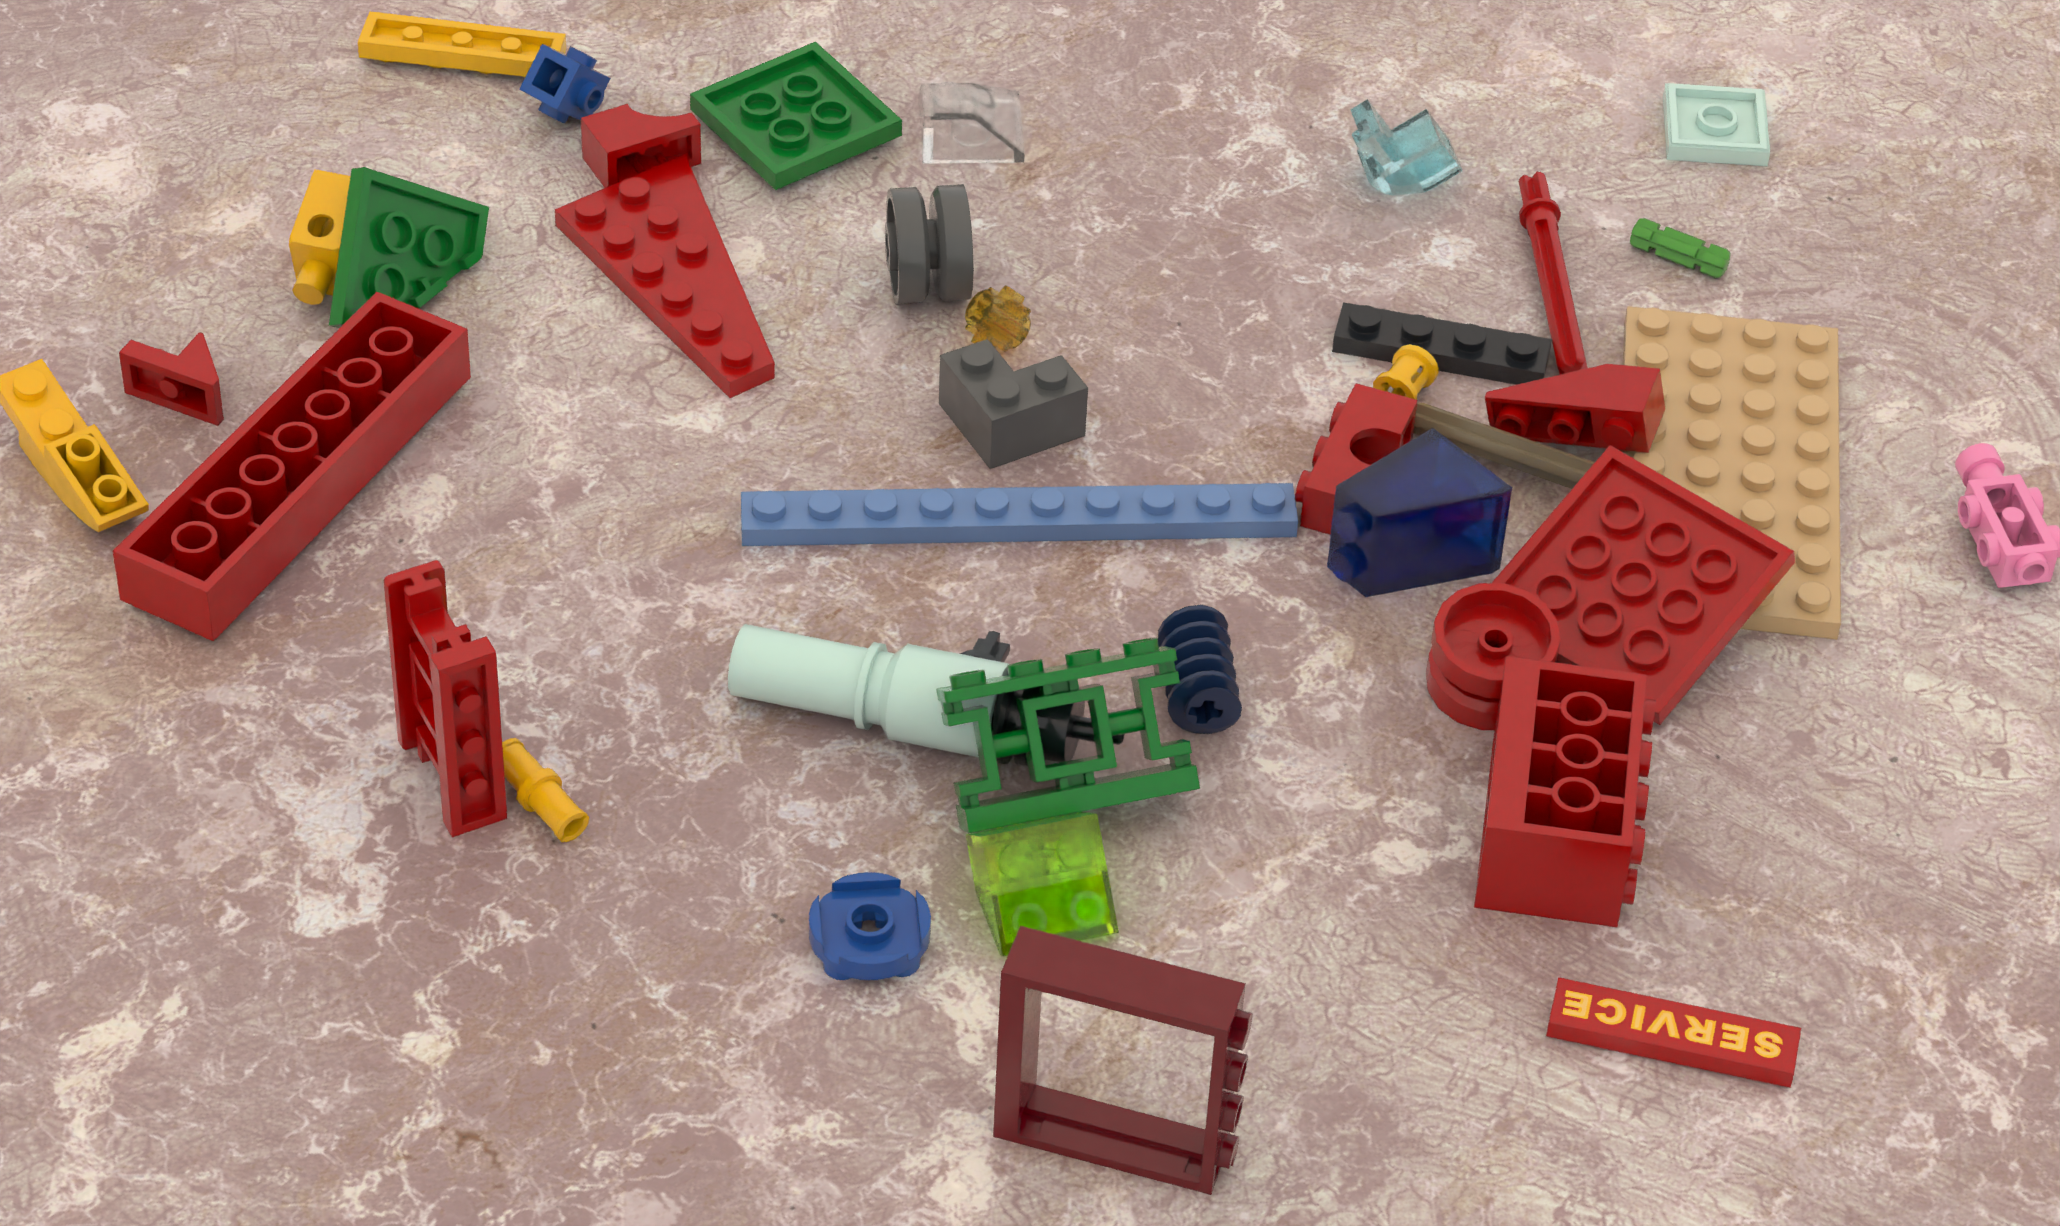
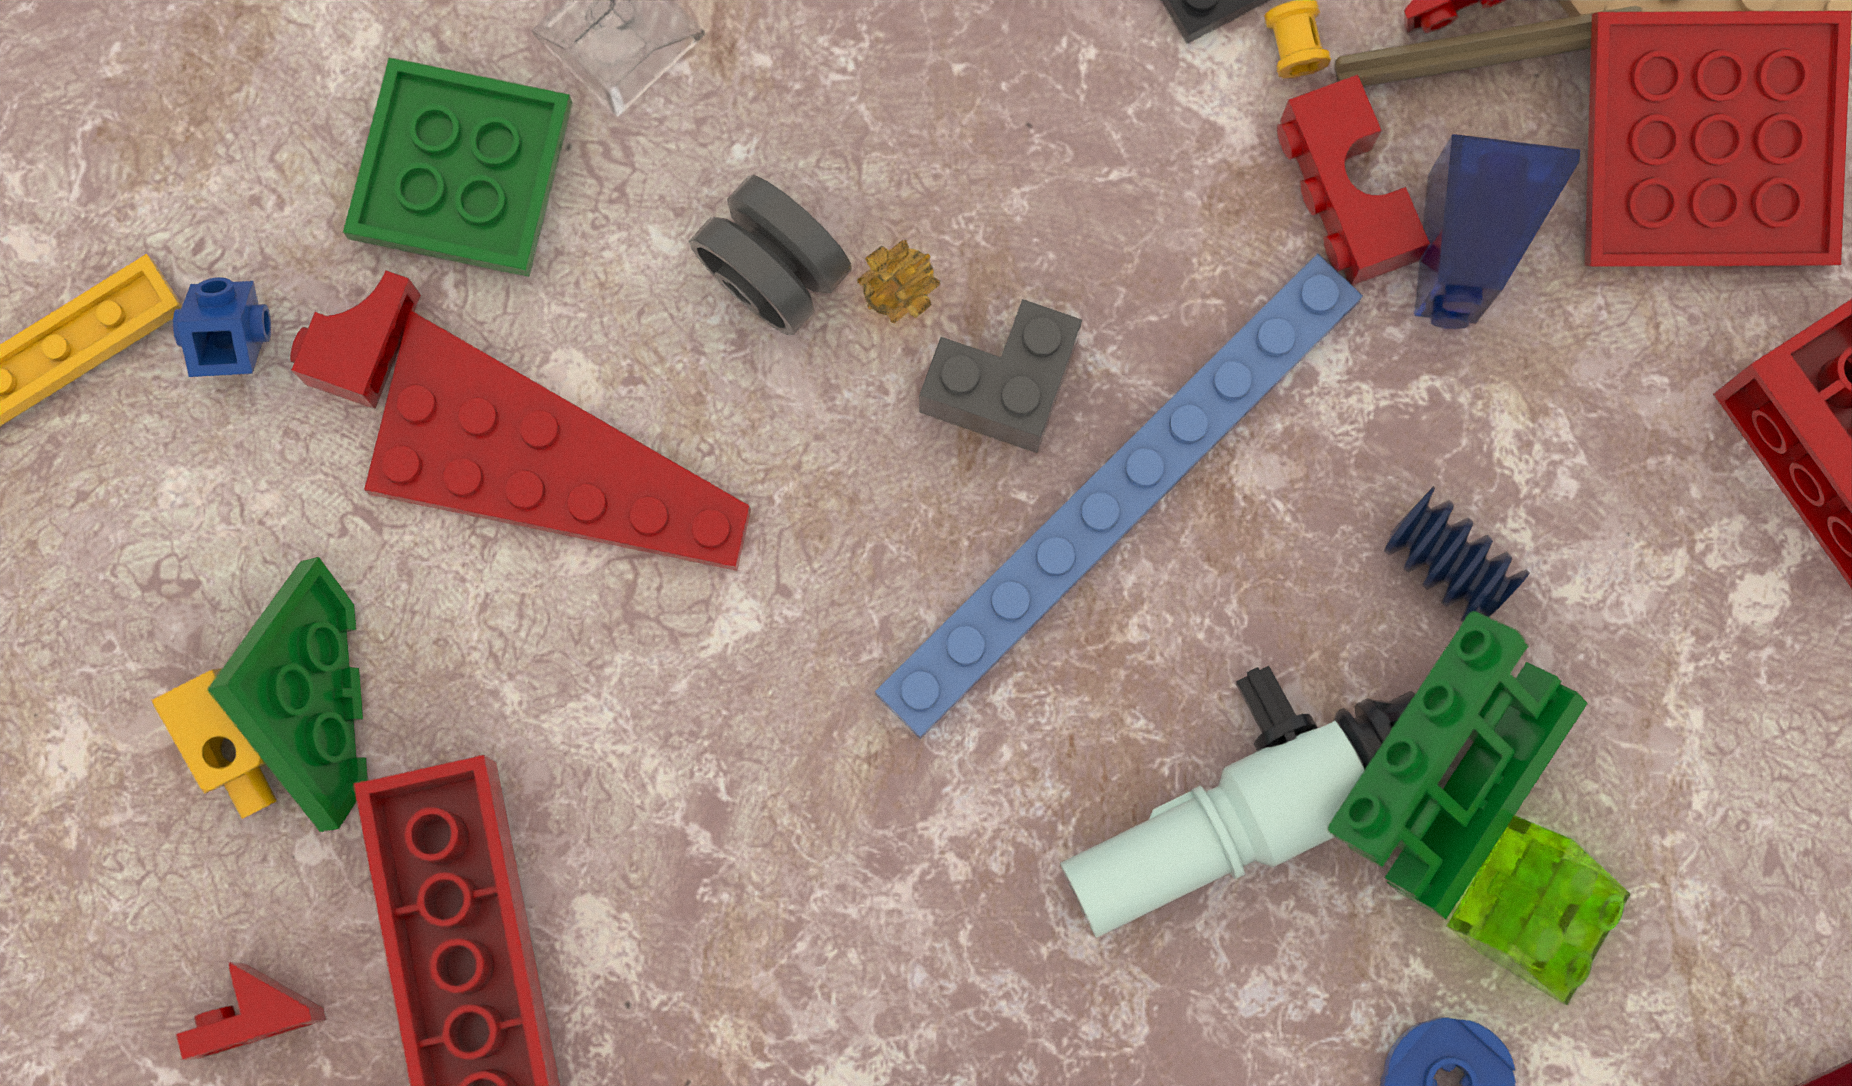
camera: 40 degrees left, 35 degrees up
red wheel [1426,583,1561,730] -> none

